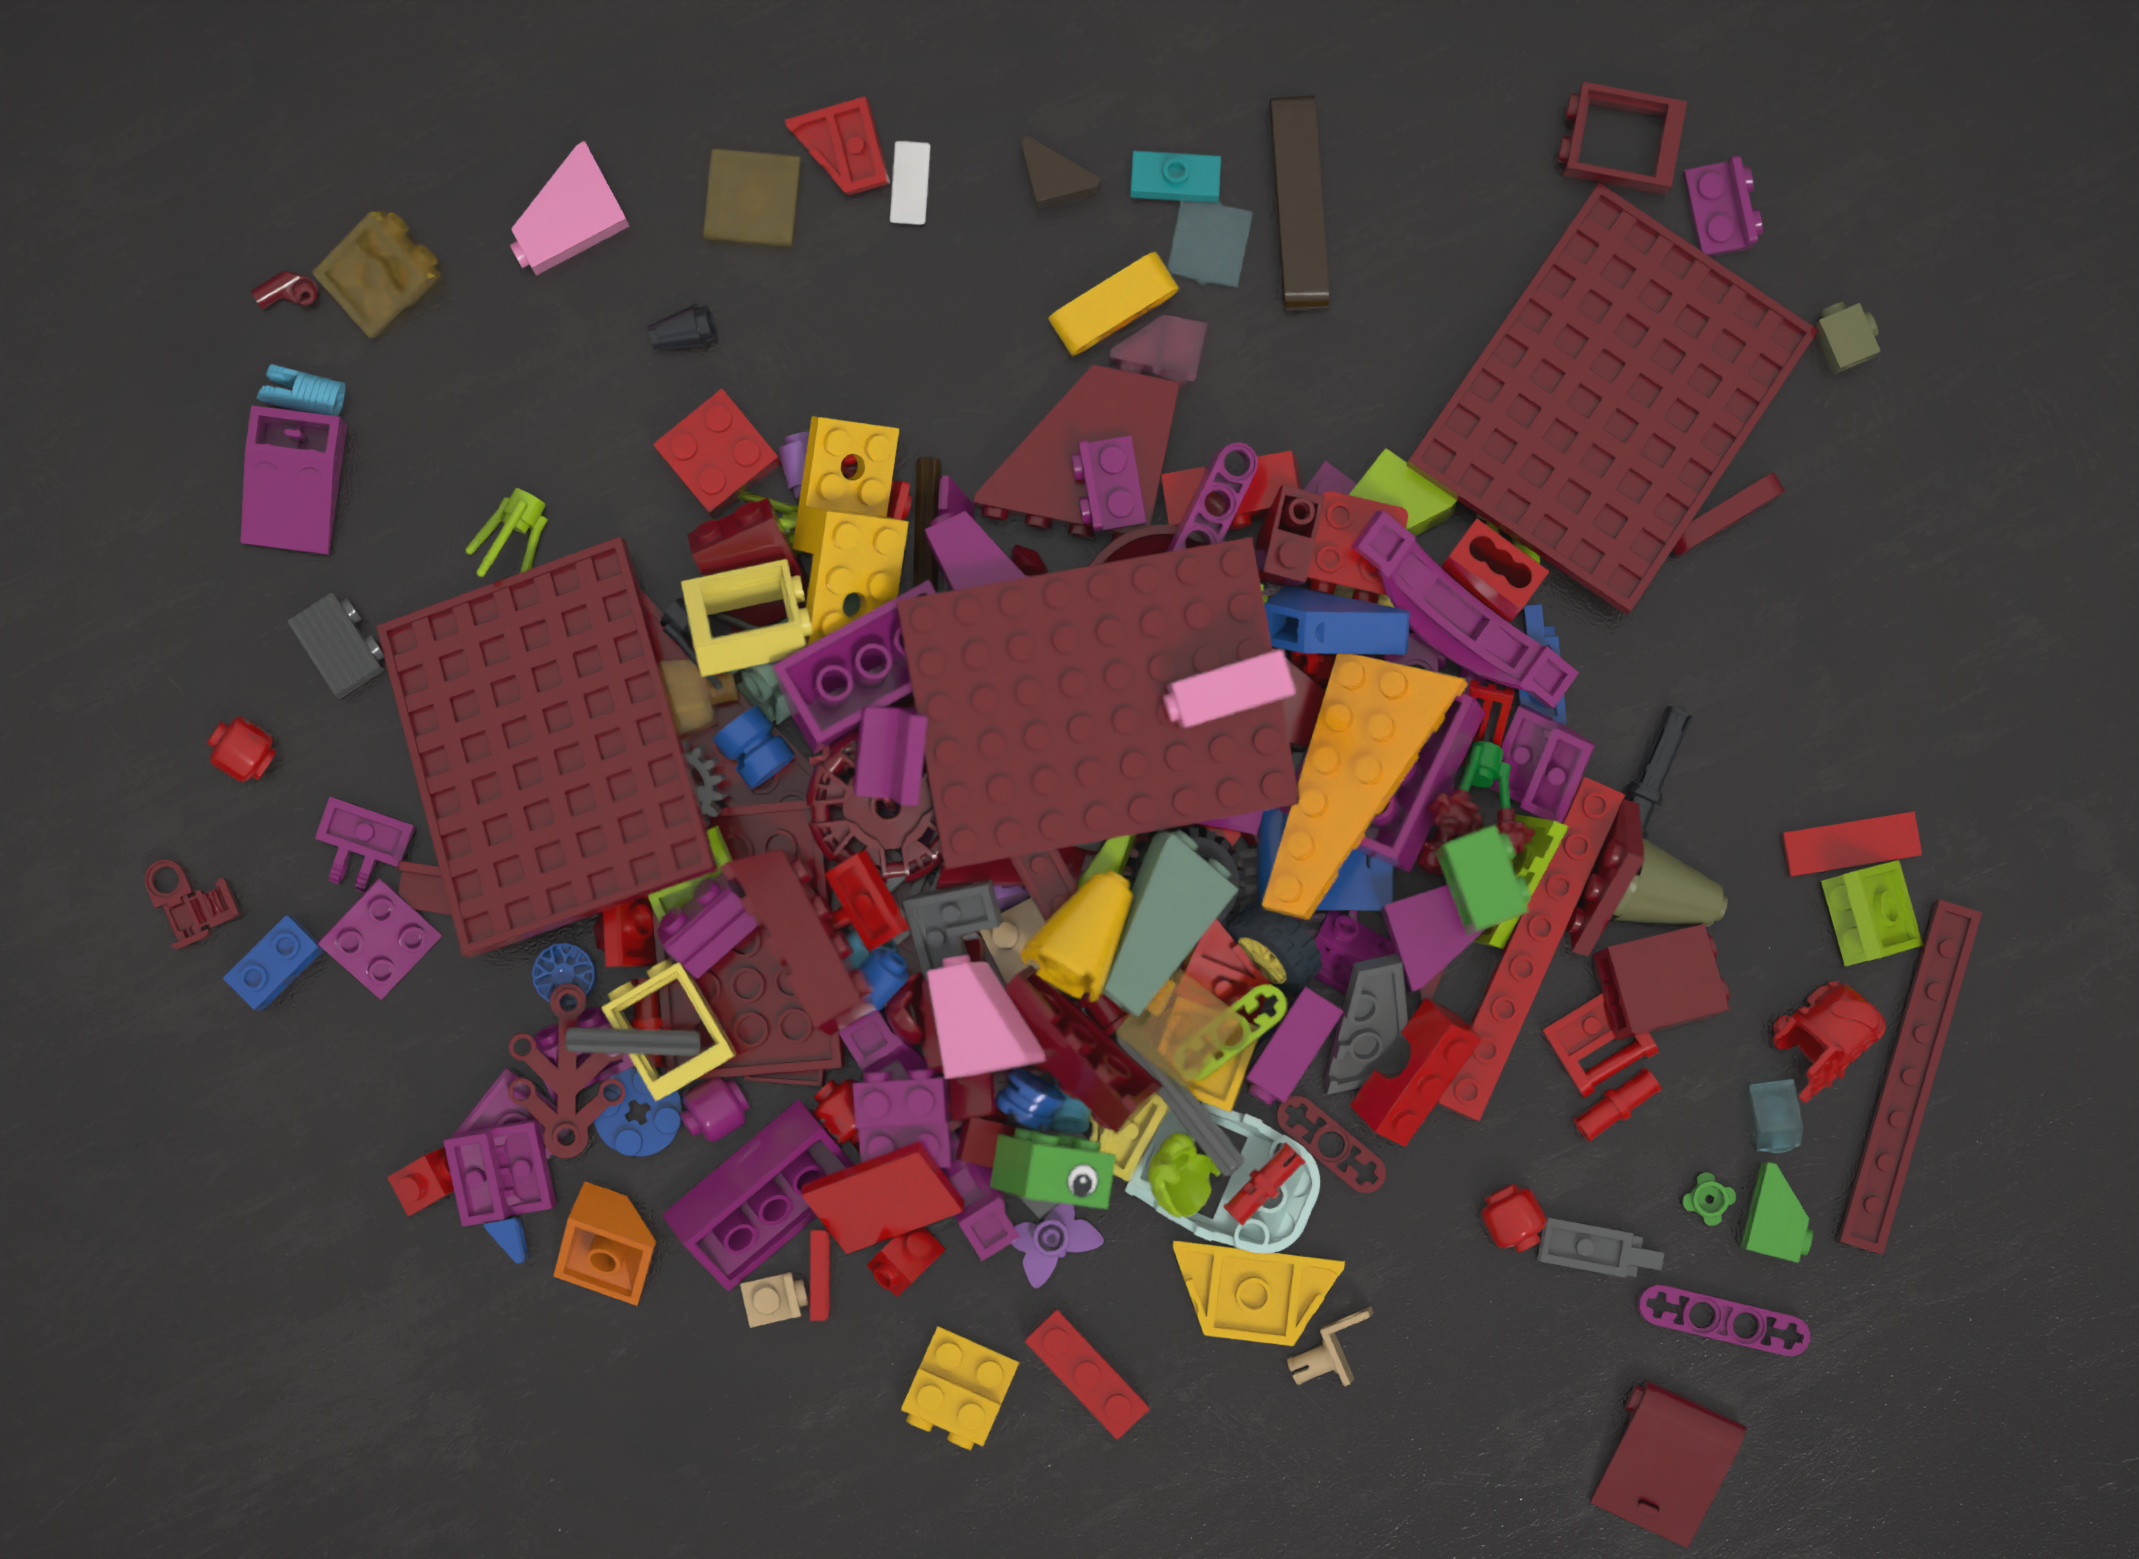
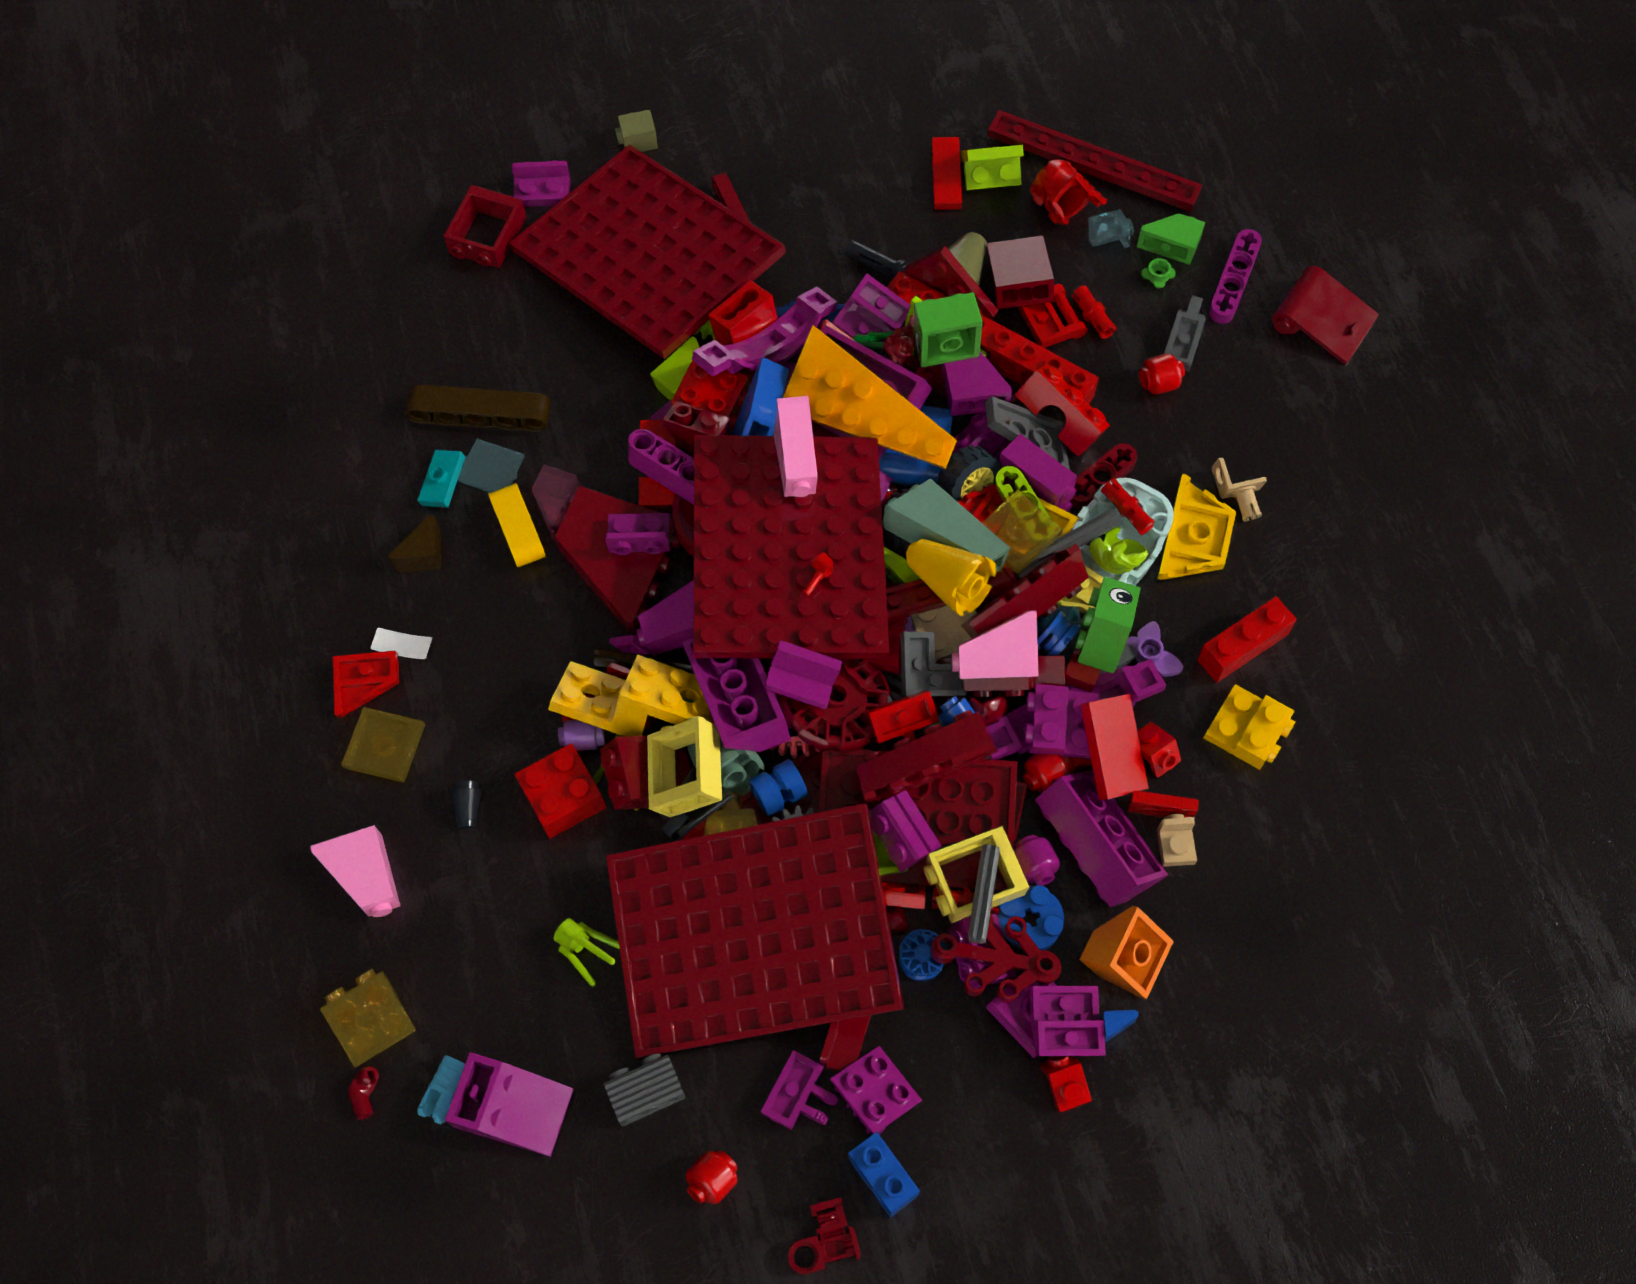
camera: 75 degrees left, 20 degrees down
none -> red hand [802,552,833,596]

